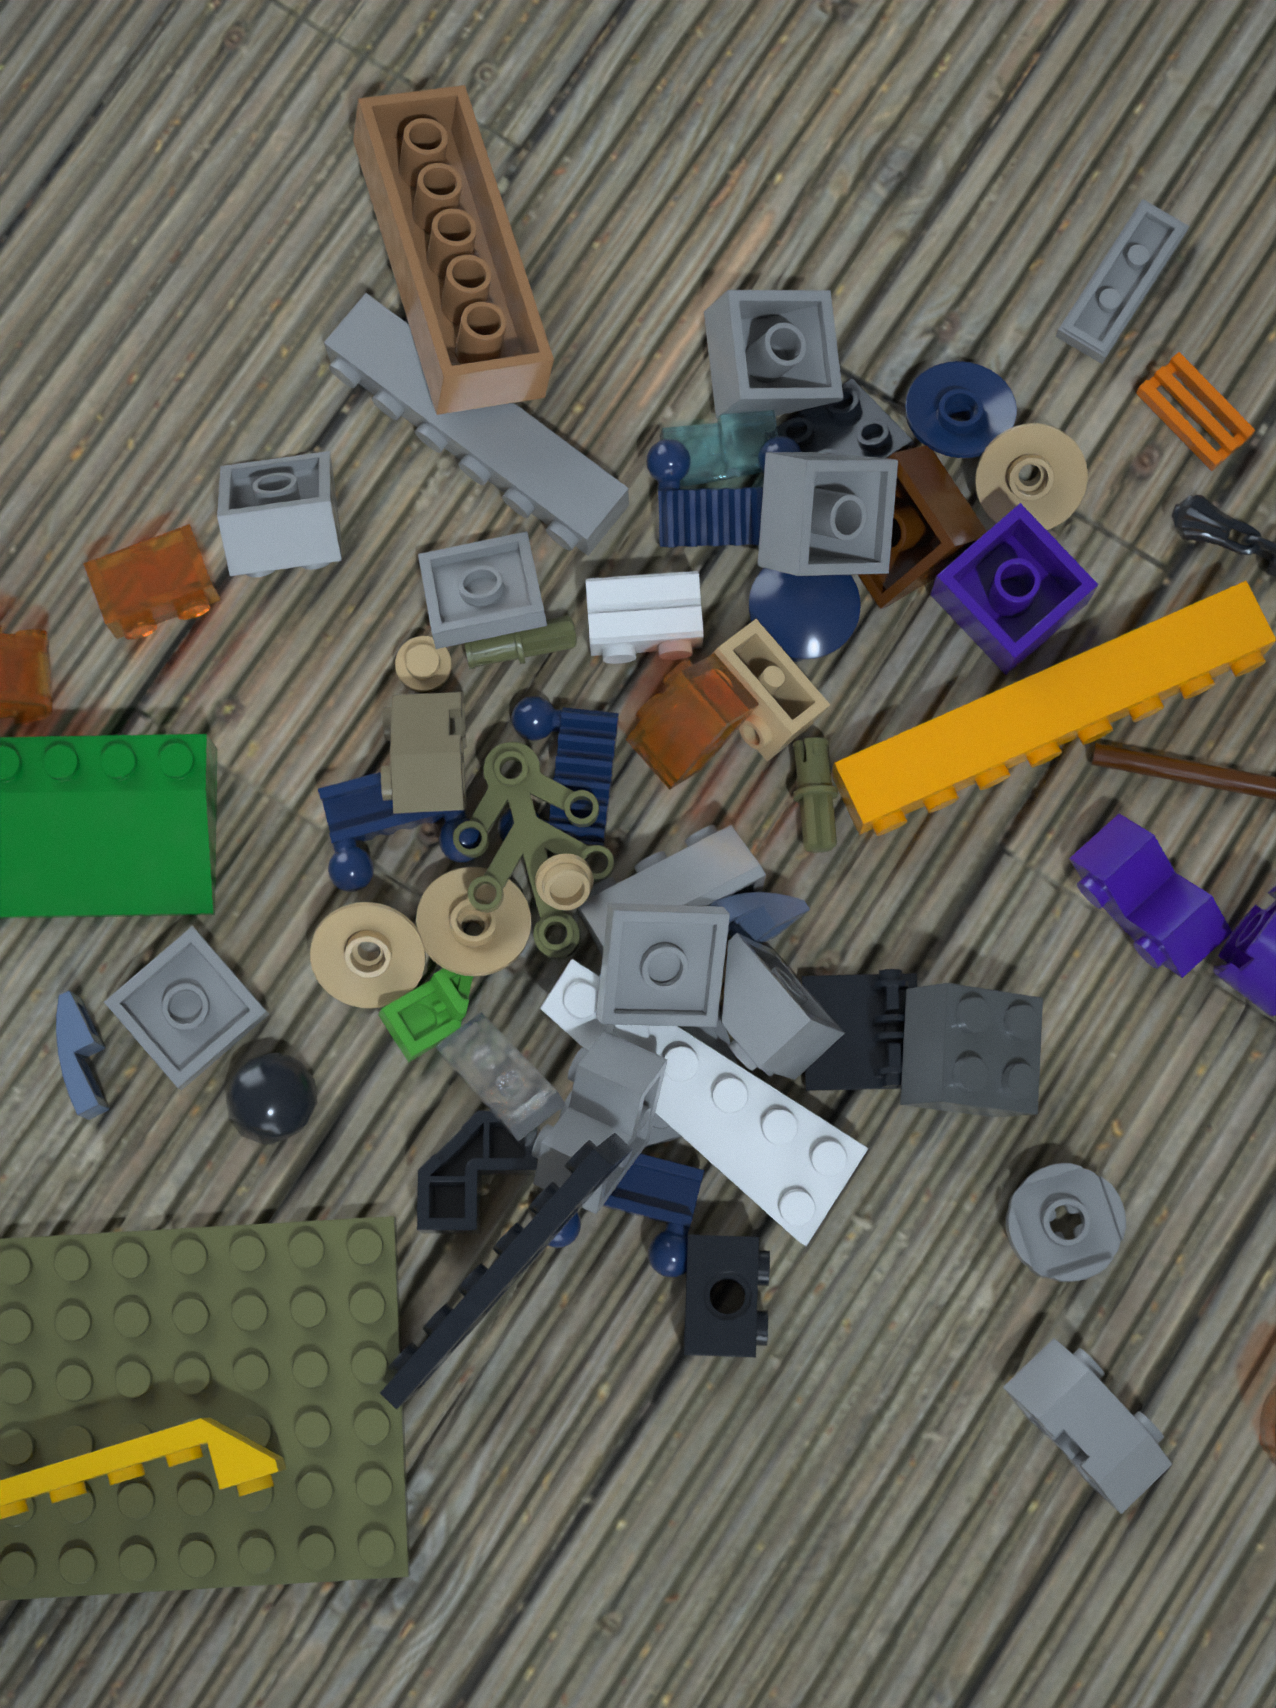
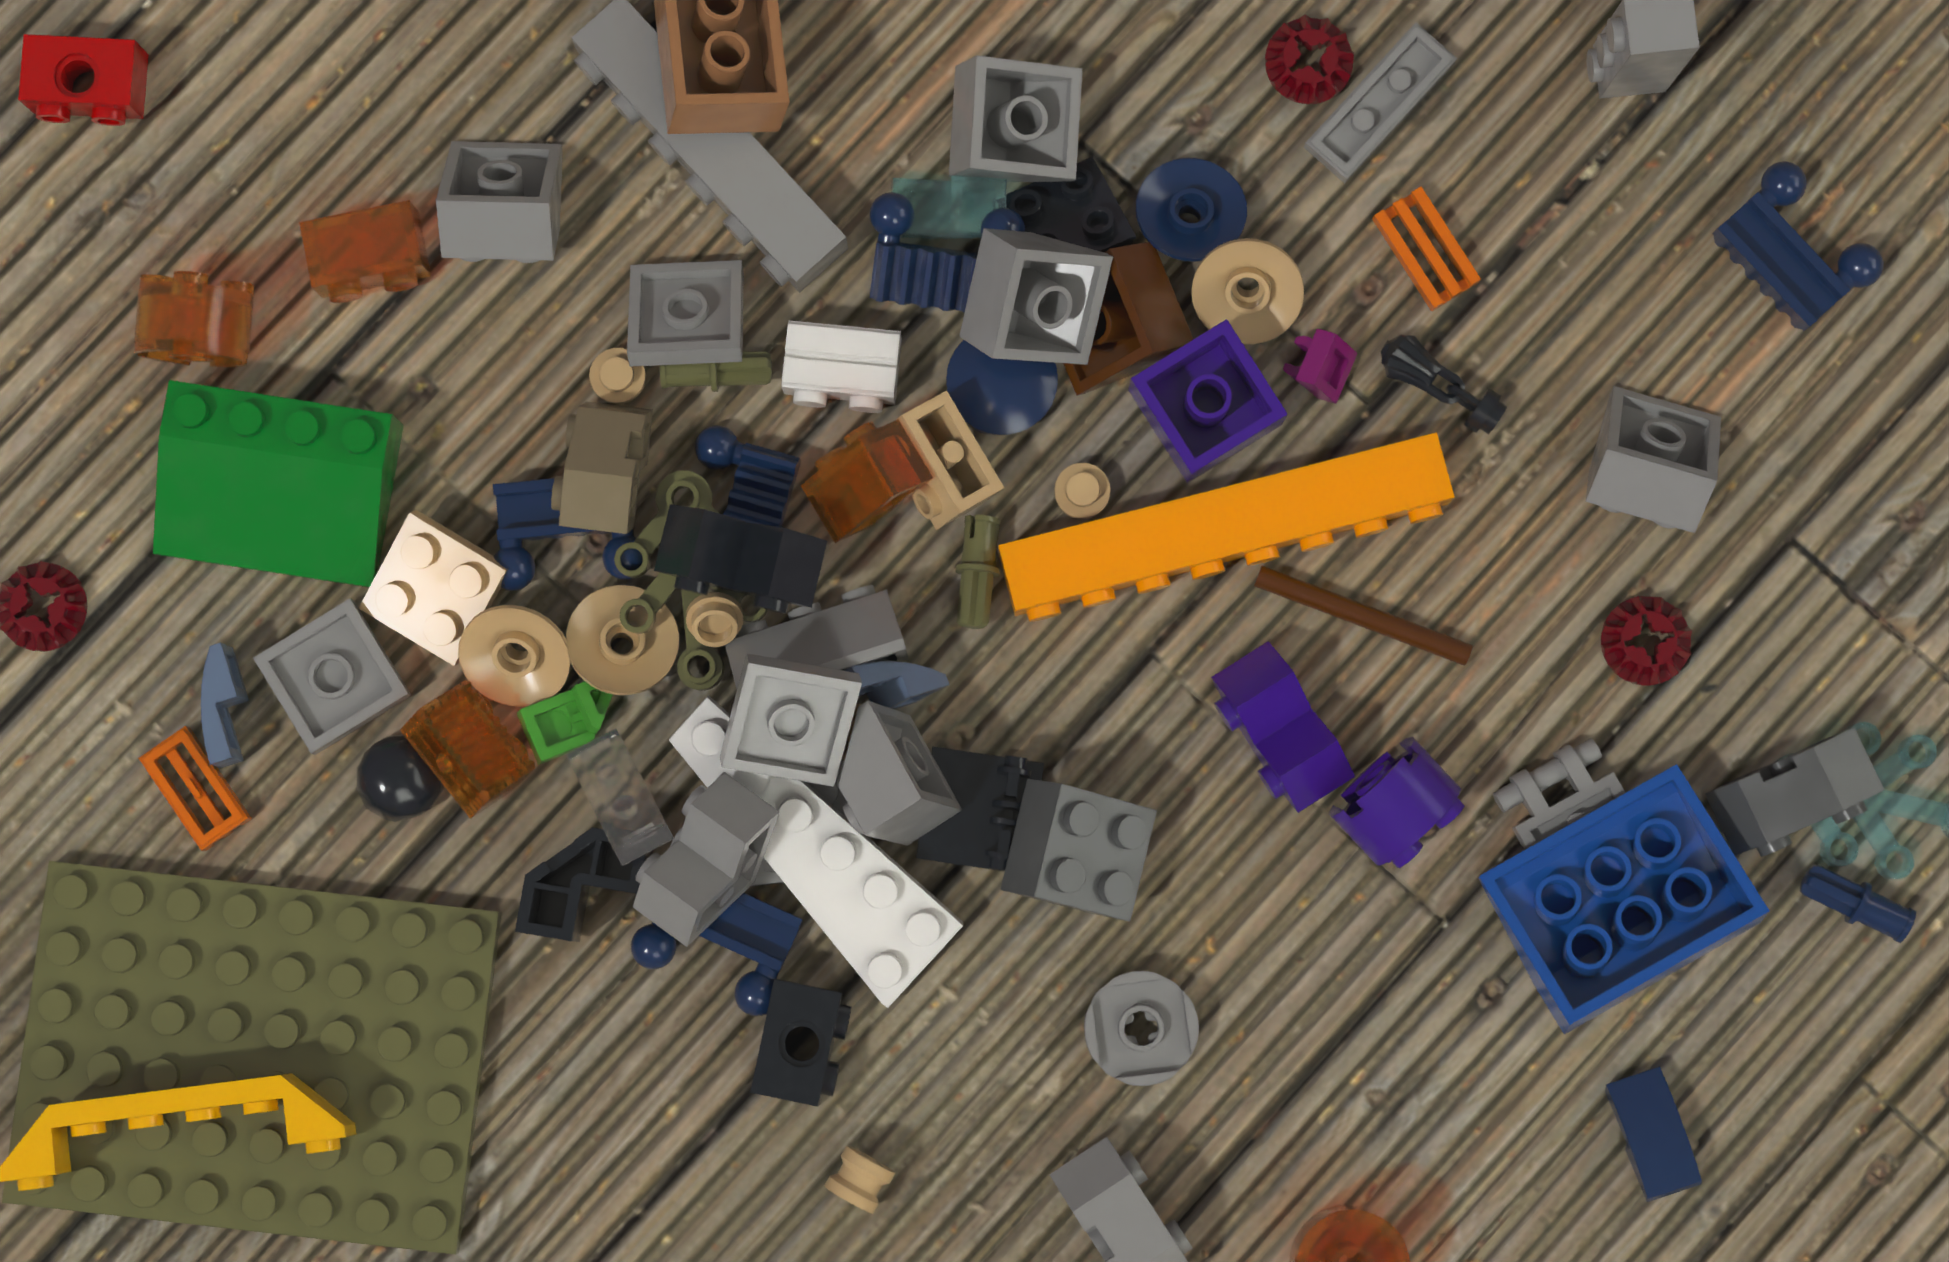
camera: 10 degrees right, 5 degrees up
black plate [380,1133,633,1410] -> none
none -> orange tile [138,726,252,851]
none -> plate [358,510,508,666]
none -> clear orange brick [400,680,535,819]
none -> black brick [654,504,827,614]
none -> tan wheel [824,1145,896,1214]
none -> tan plate [1054,463,1111,519]
none -> dark red gear [1265,14,1354,104]
none -> magenta tile [1283,328,1358,404]

